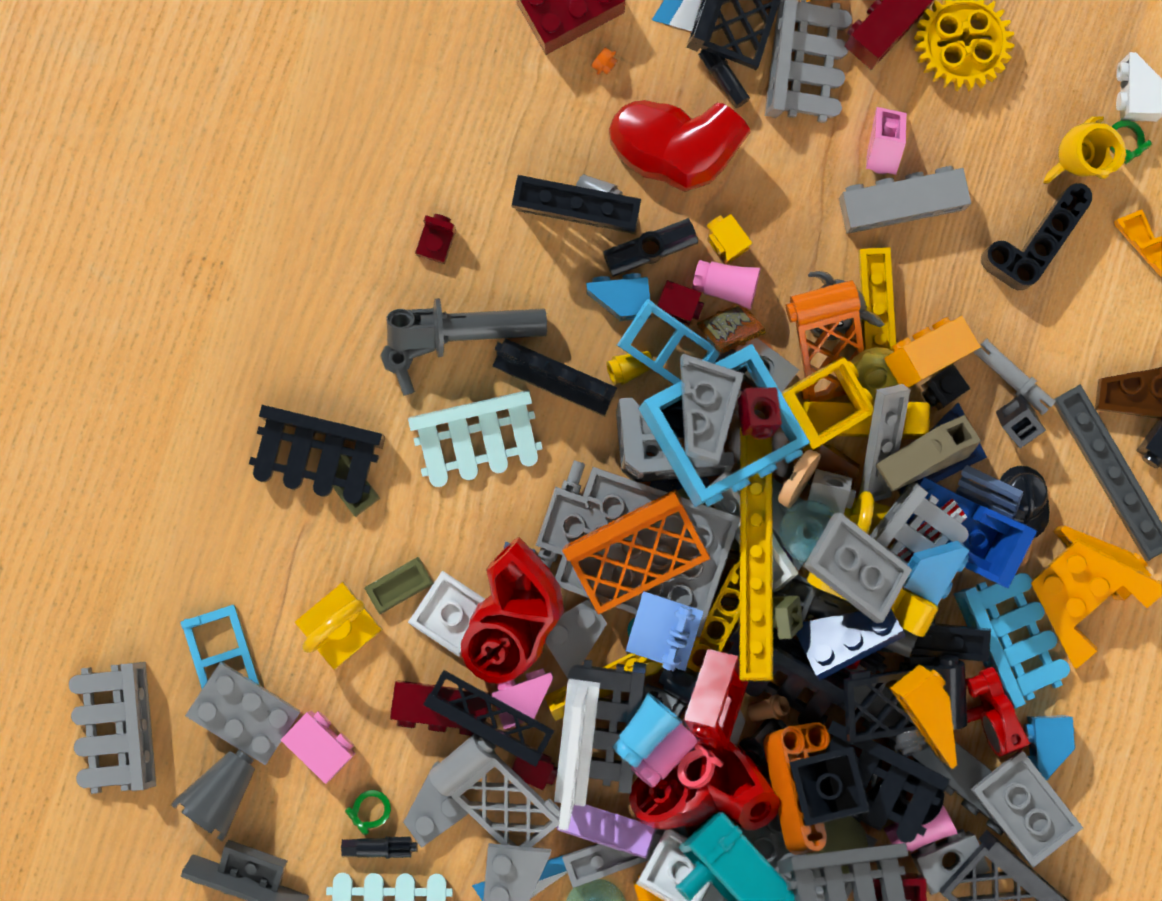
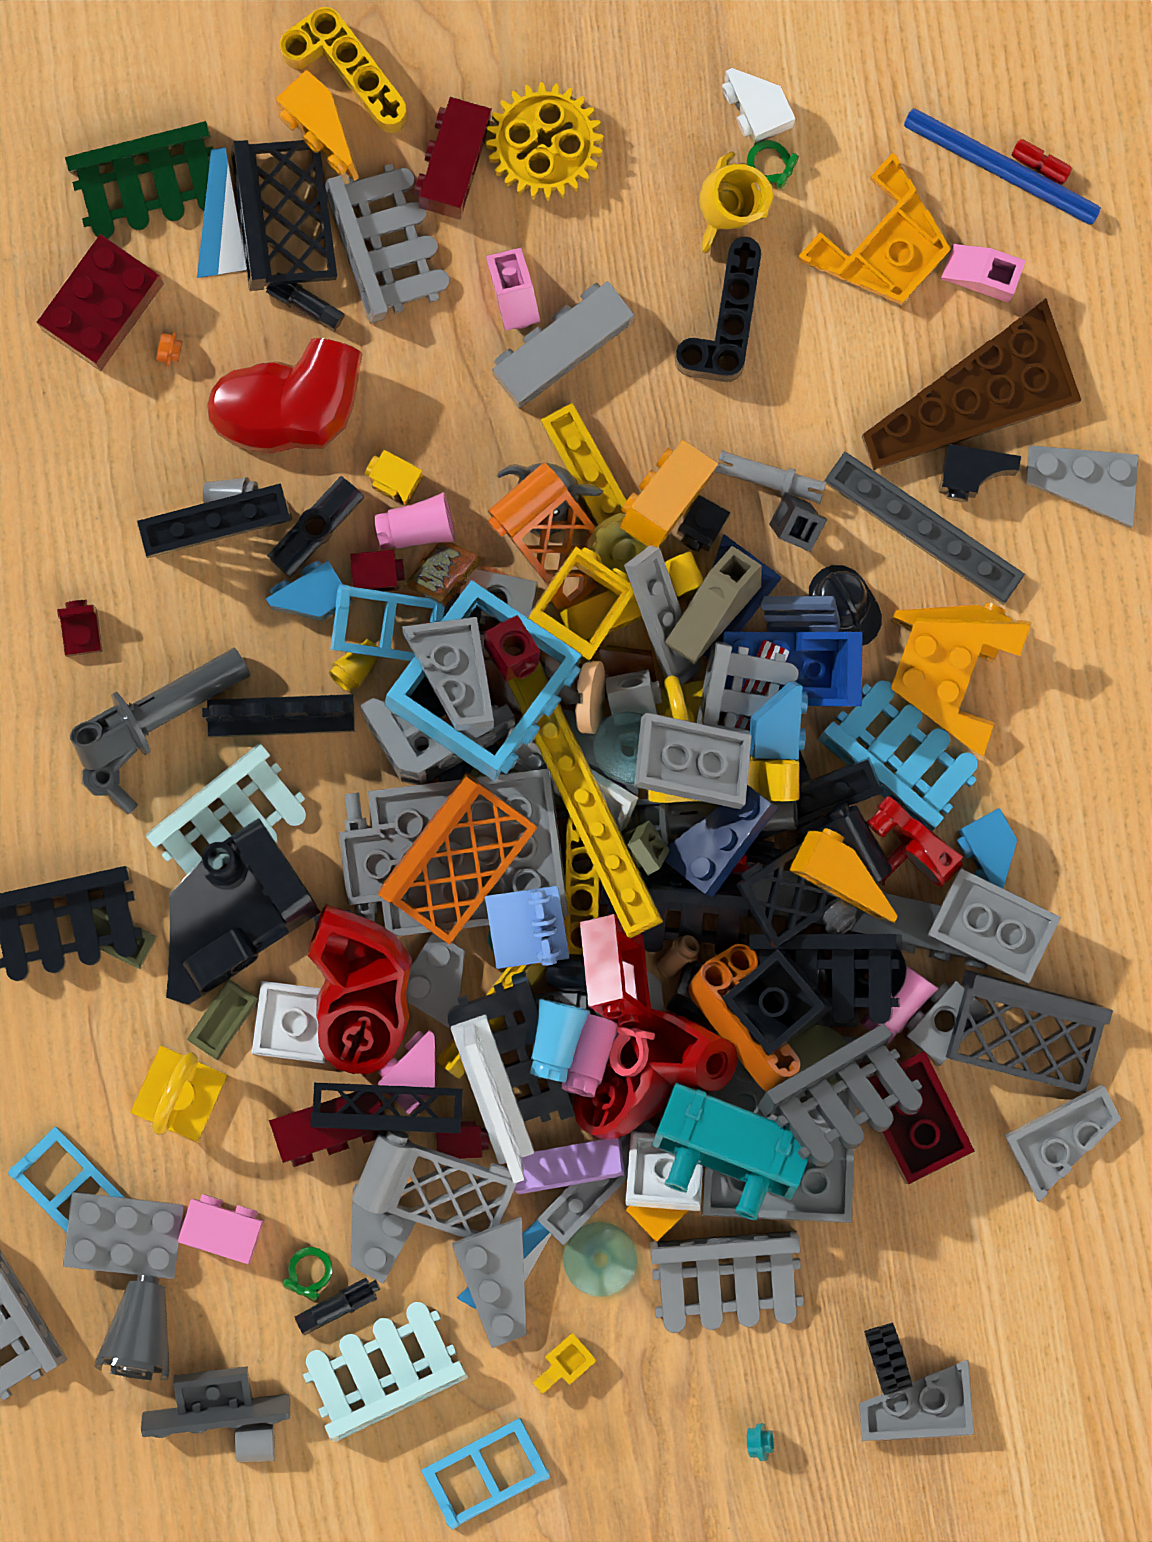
camera: 30 degrees left, 0 degrees up
none -> black panel [166,818,321,1005]

